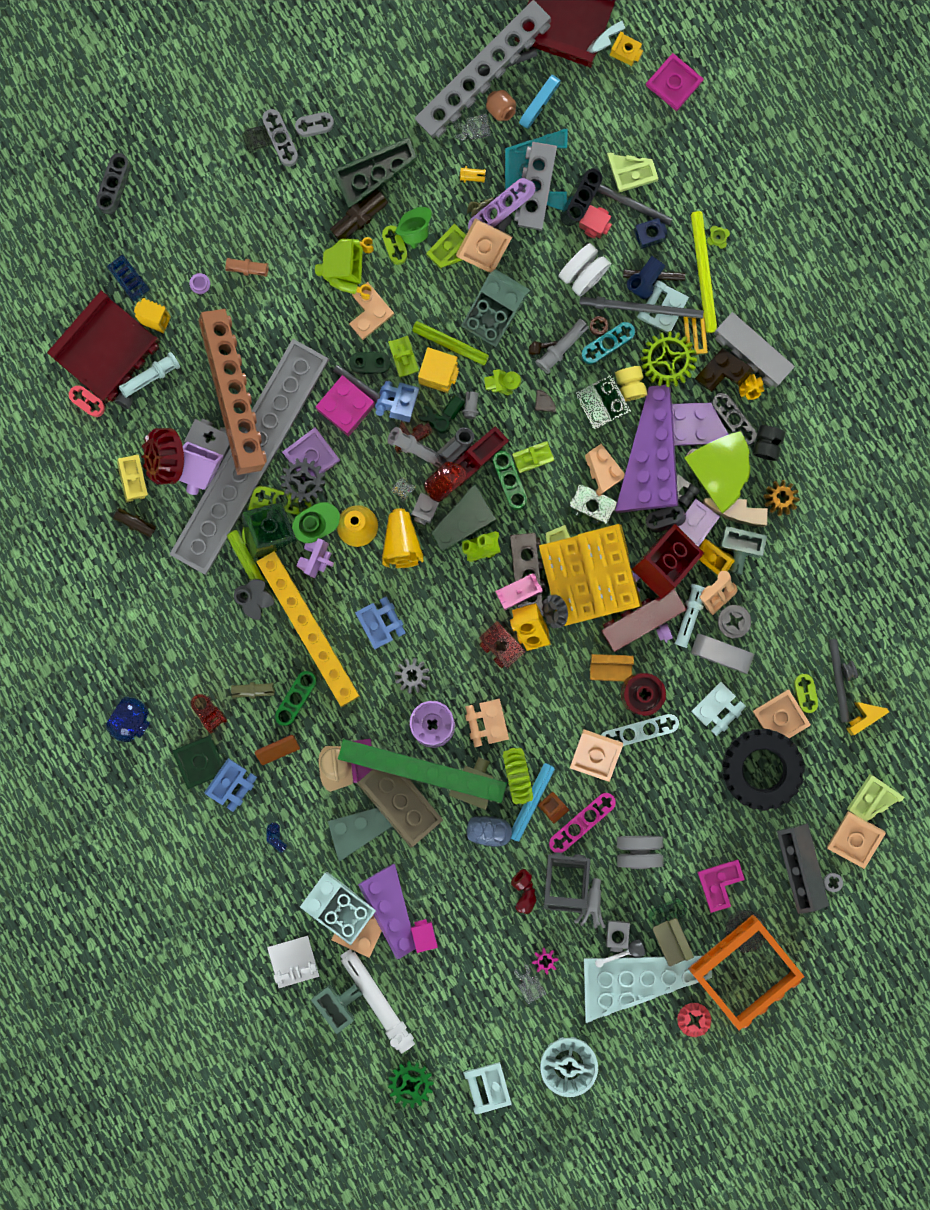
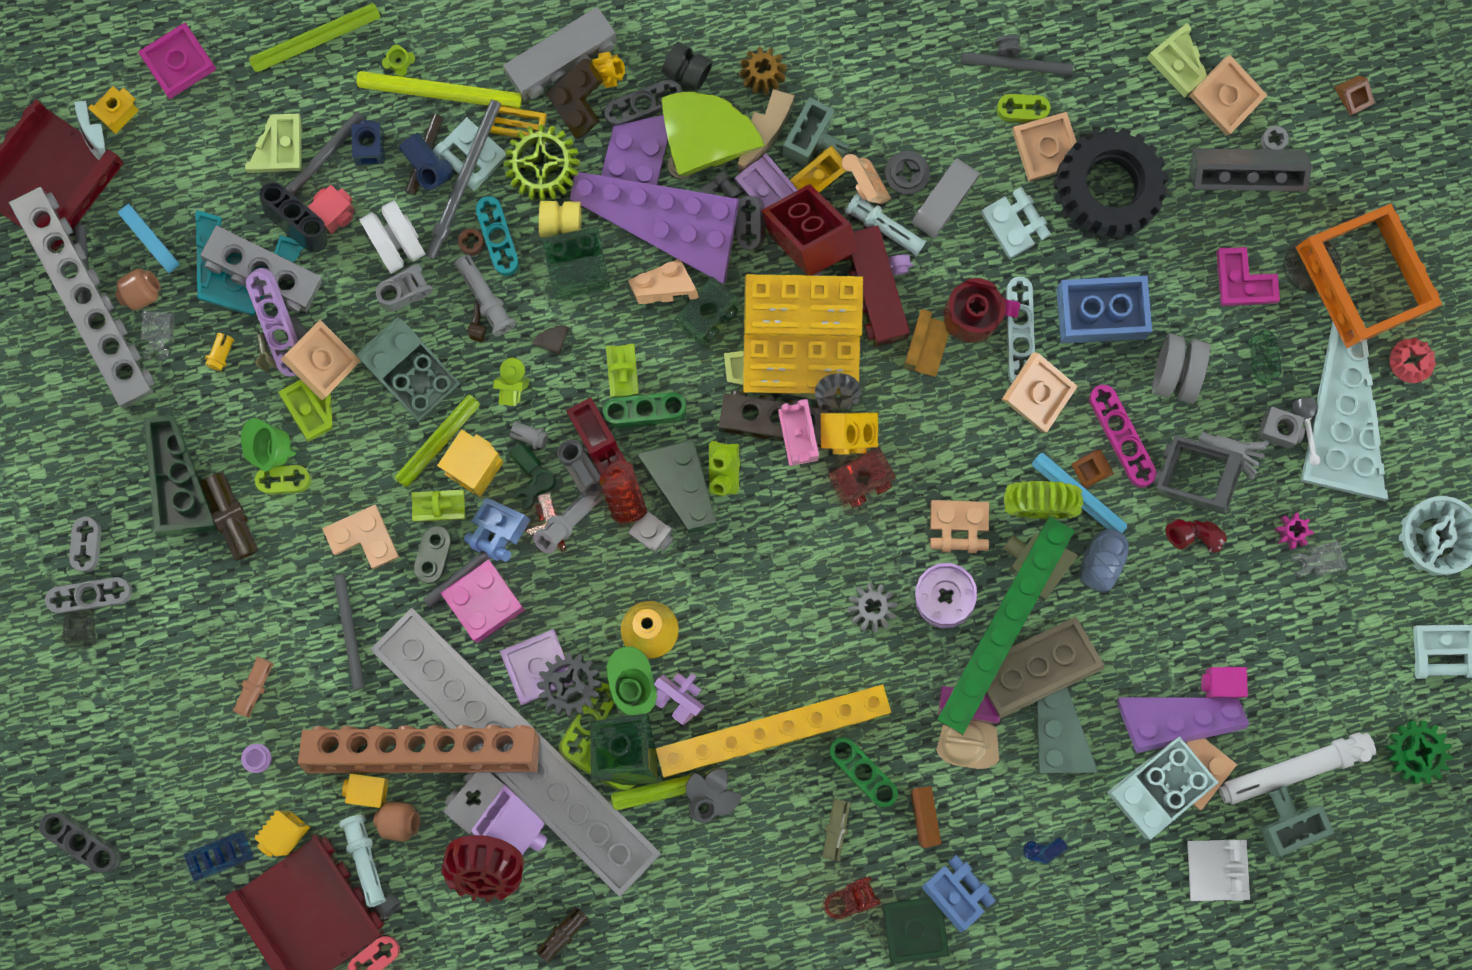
camera: 80 degrees left, 5 degrees down
light yellow hinge [117,455,148,503] -> none
lime torso [315,237,373,300] -> none
medium blue plate [355,596,406,650] -> none
yellow cone [382,508,424,568] -> none
clear wheel [391,476,417,502] -> none
olive panel [652,917,694,966] -> none
yellow slope [846,702,889,735] -> none
none -> lime axle [249,3,380,72]
none -> dark grey bar [334,574,365,690]
none -> yellow brick [342,774,389,808]
none -> nougat head [374,801,420,842]
none -> light grey piece [376,264,433,312]
none -> dark pink hand [1004,298,1020,318]
none -> medium blue brick [1056,276,1152,344]
none -> dark orange slope [1335,76,1375,115]

